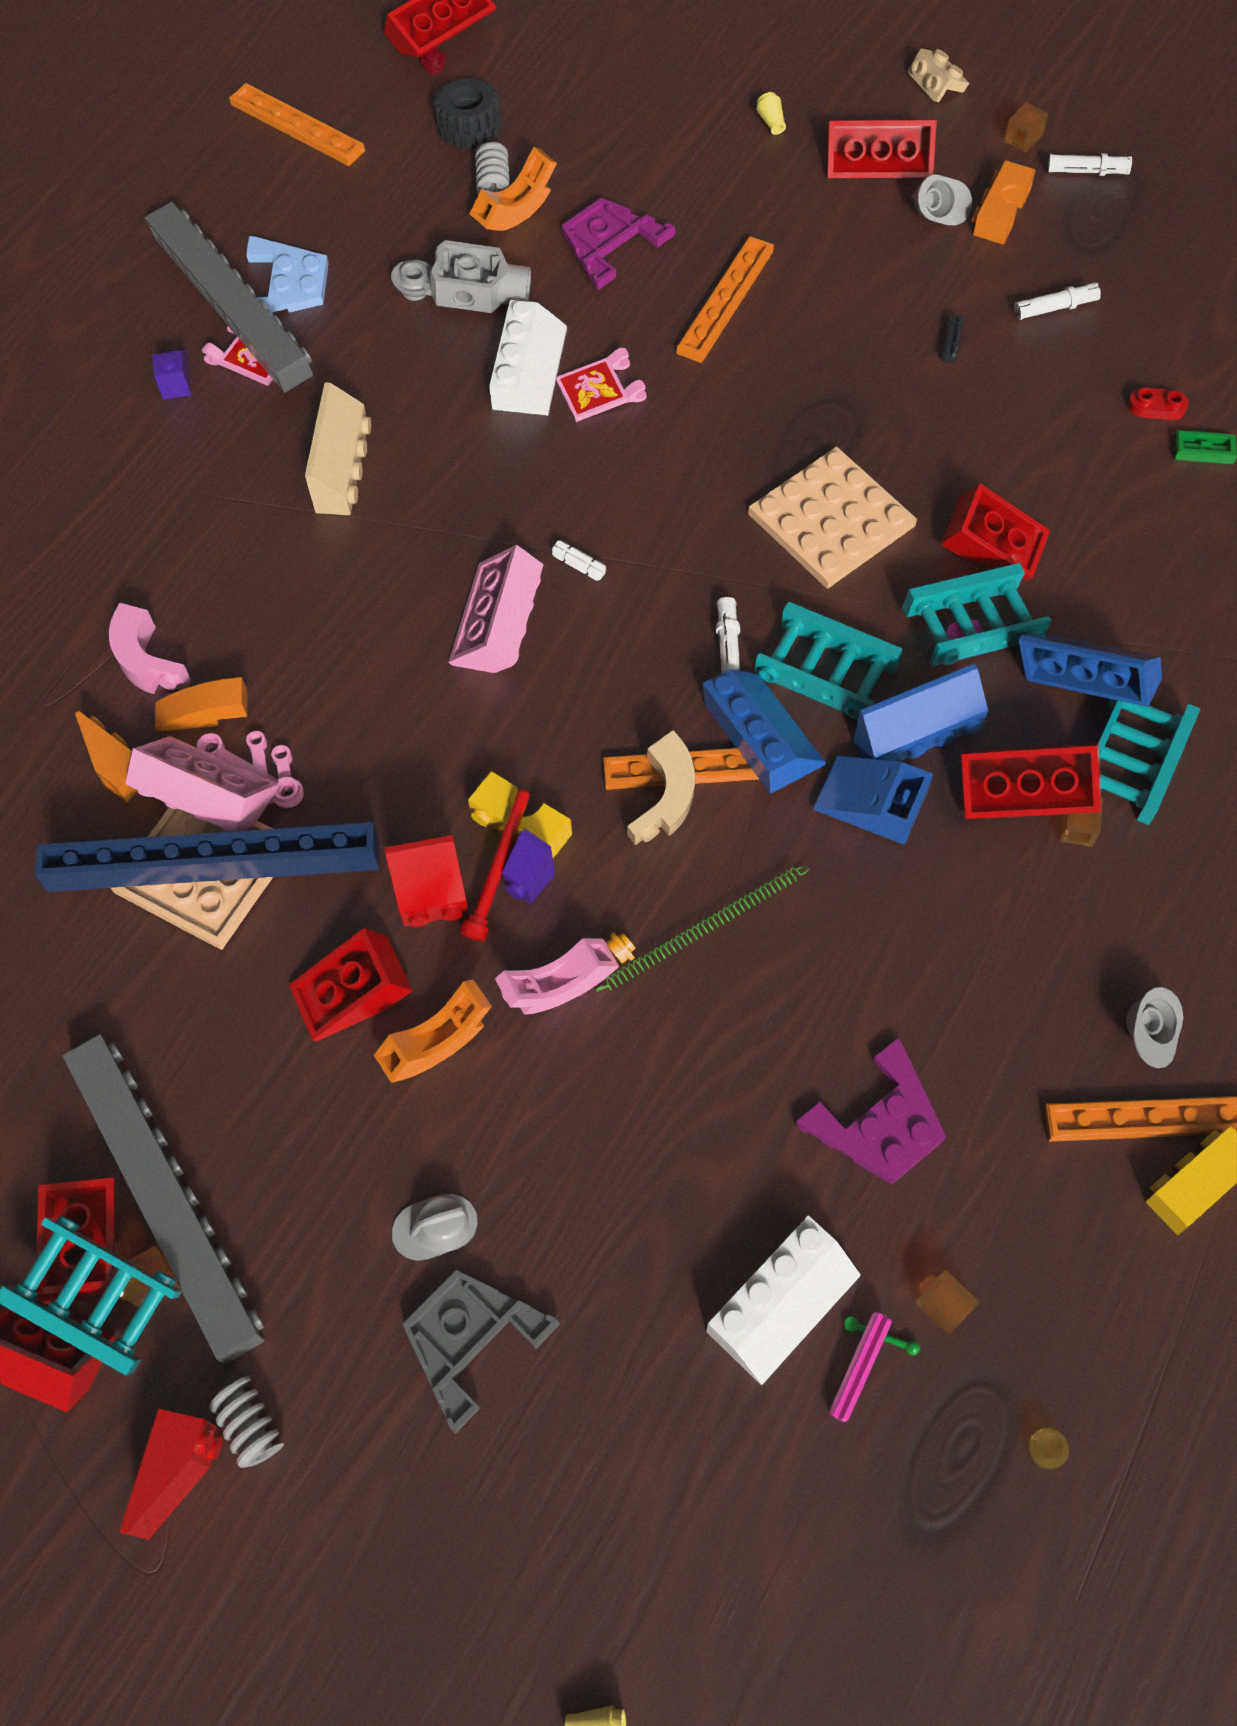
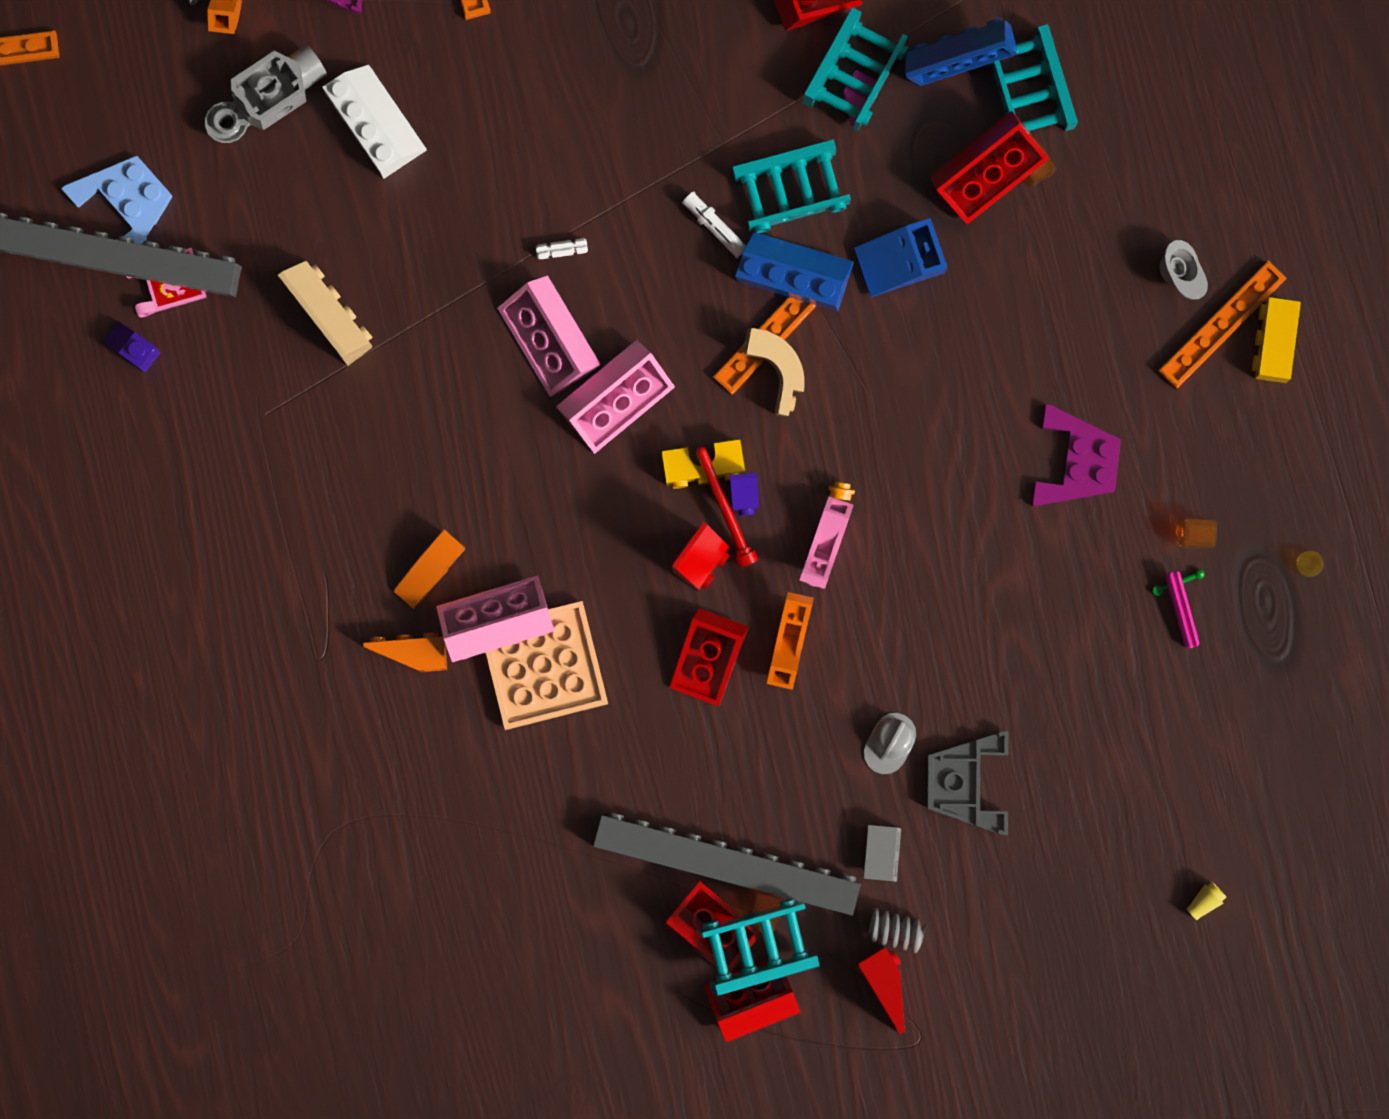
camera: 45 degrees left, 20 degrees up
dark blue brick [34,822,379,892] -> none
bright pink arch [109,603,192,694] -> none
bright pink plant [197,731,304,808] -> none
flag [555,348,646,422] -> none
bright green piece [595,866,809,992] -> none
white slope [707,1215,860,1385] -> none
light nougat plate [748,447,917,589] -> none
slope [853,663,988,762] -> none
none -> bright pink slope [556,340,675,454]
none -> light grey hinge [864,825,901,882]

